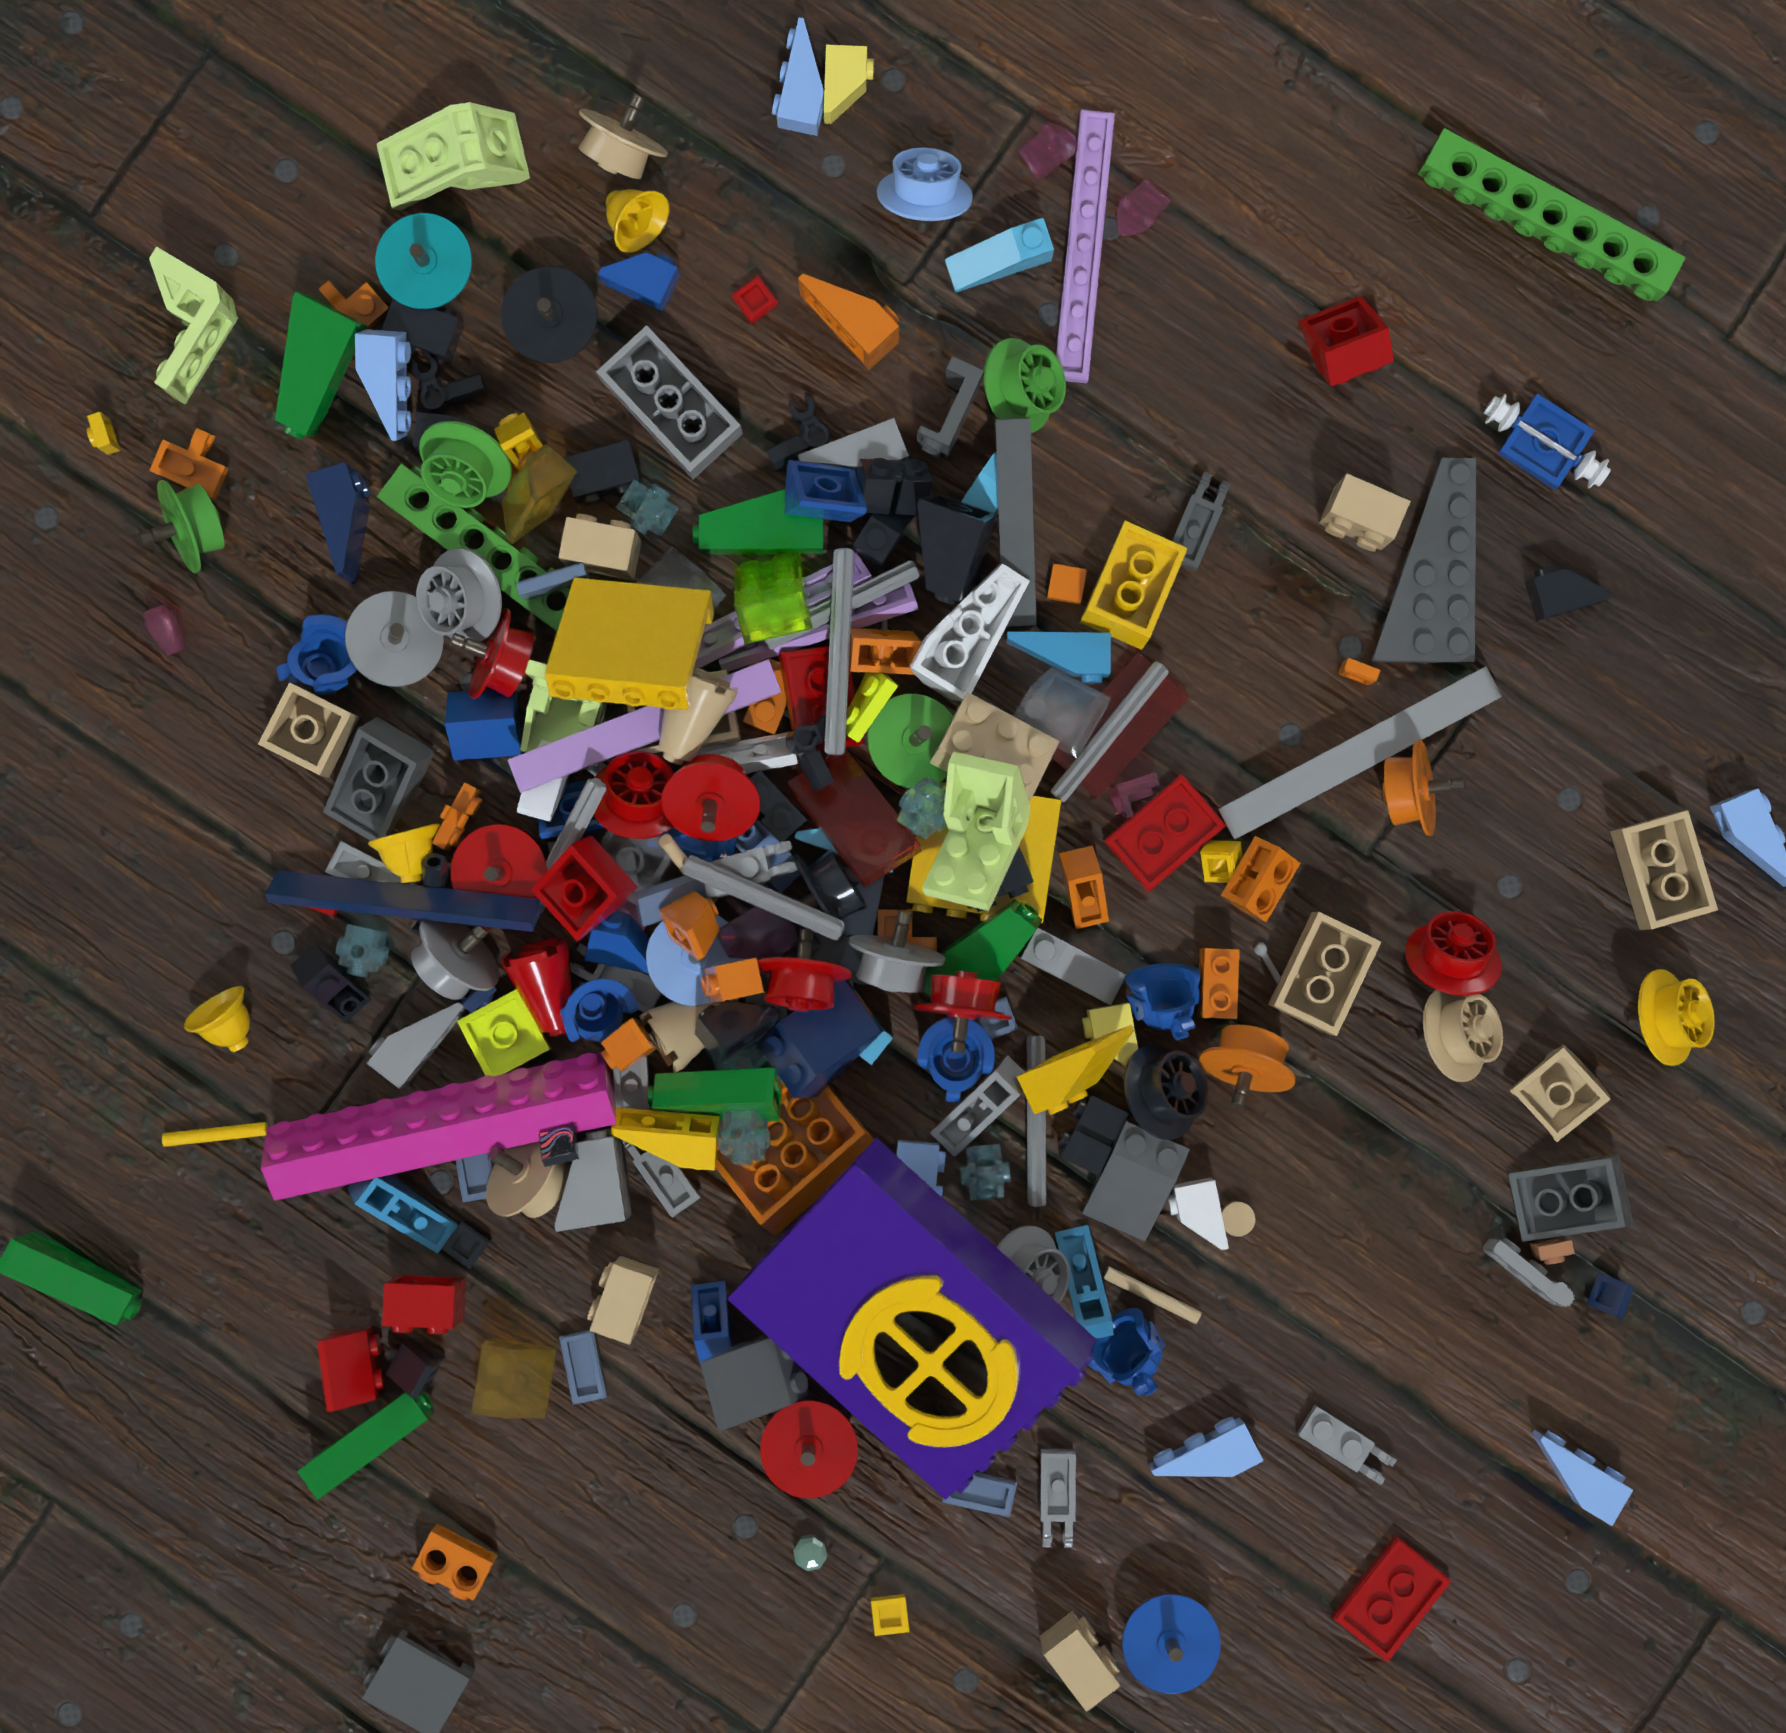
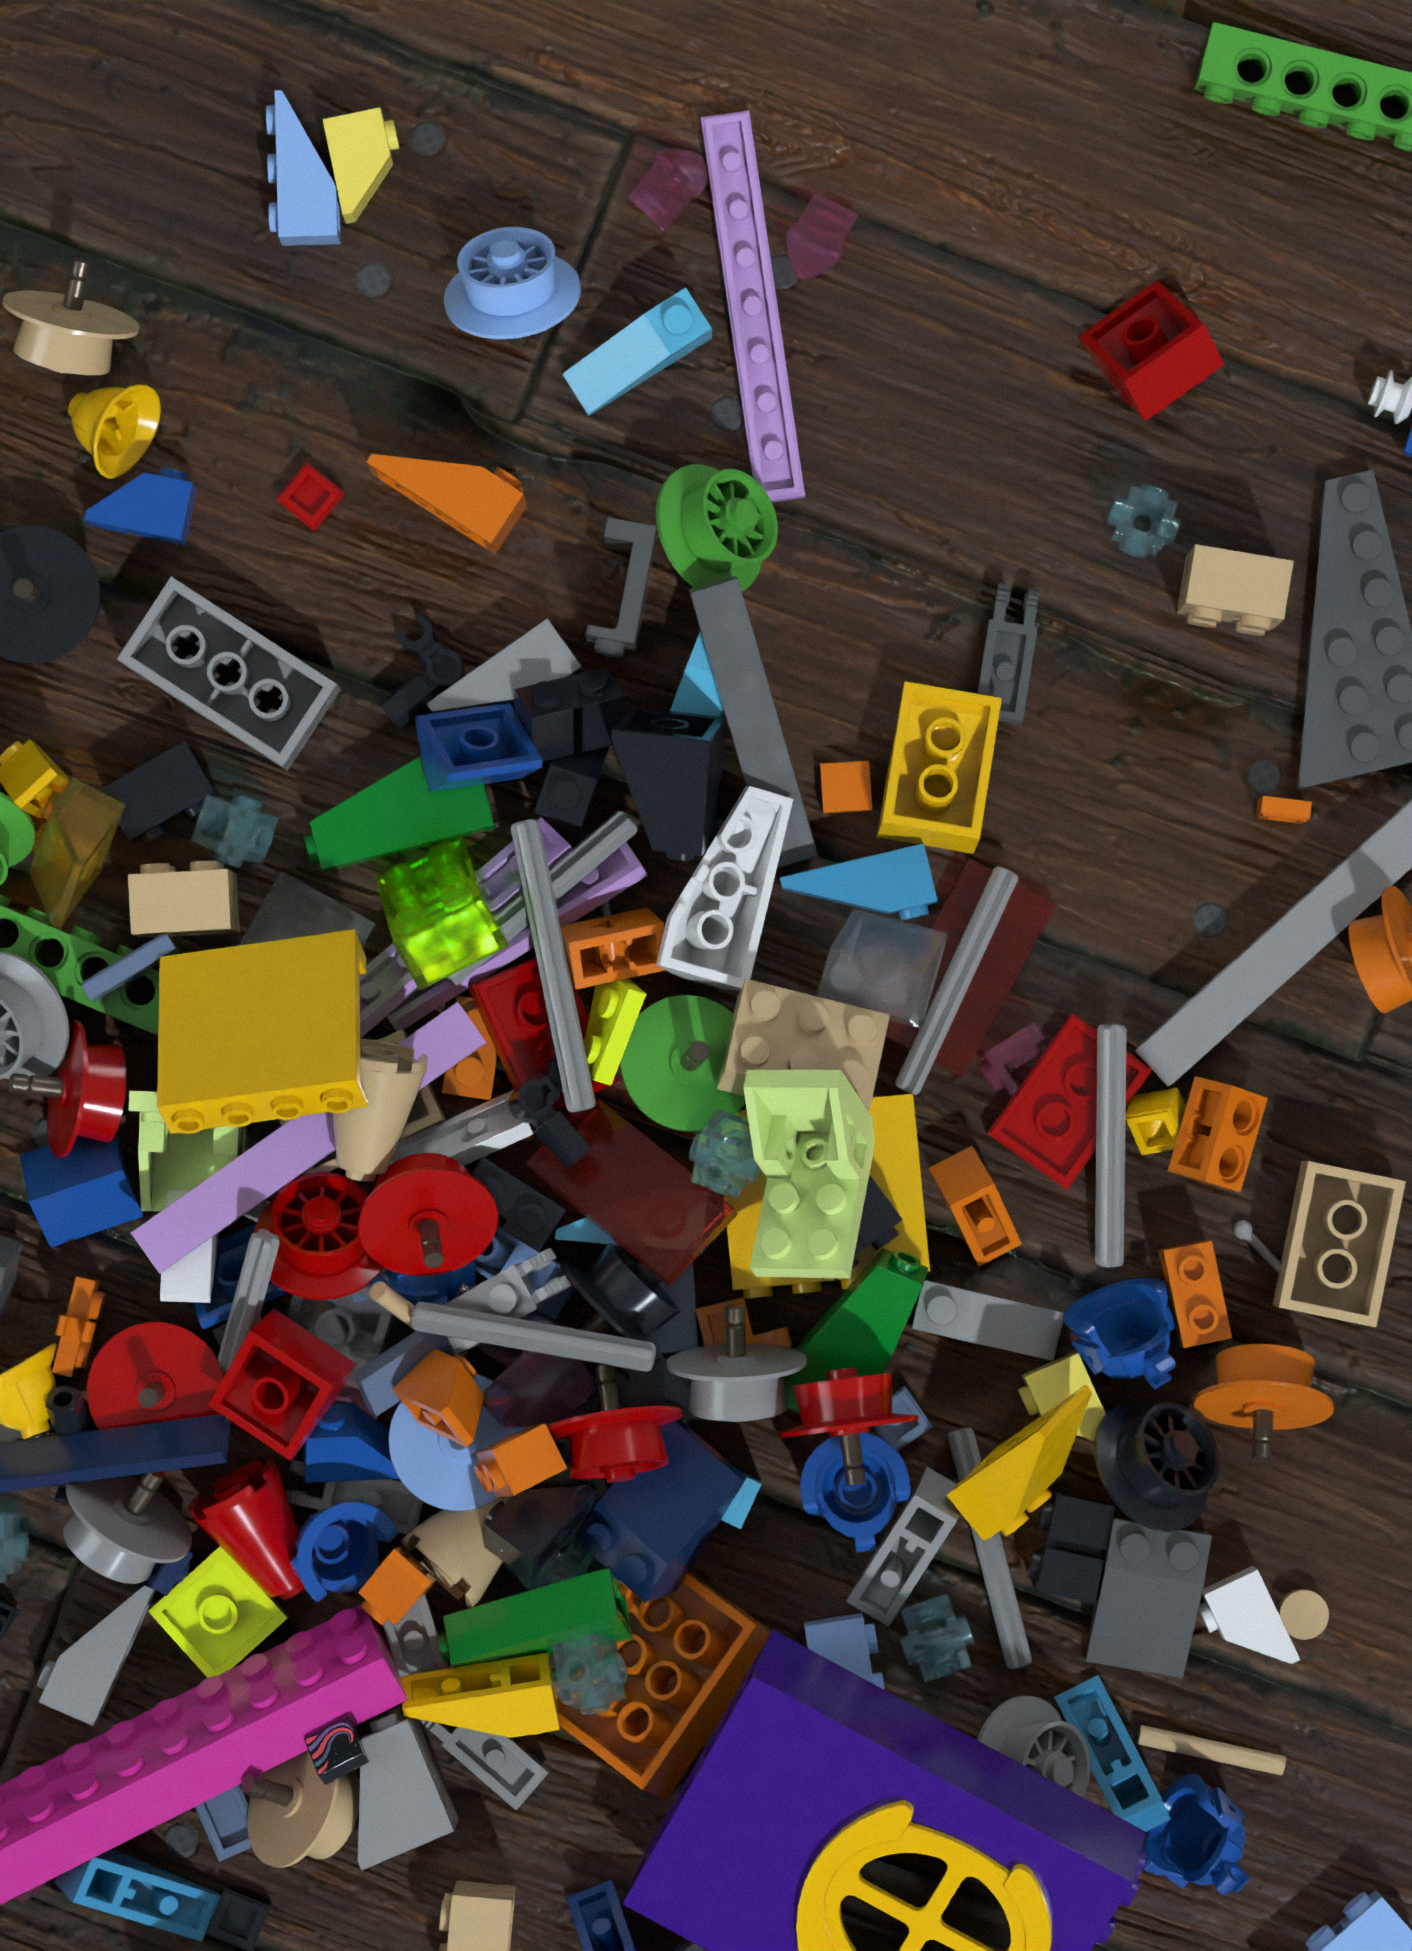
camera: 10 degrees left, 0 degrees up
none -> light grey axle [1095,1023,1127,1268]
none -> clear light blue brick [1107,484,1181,559]

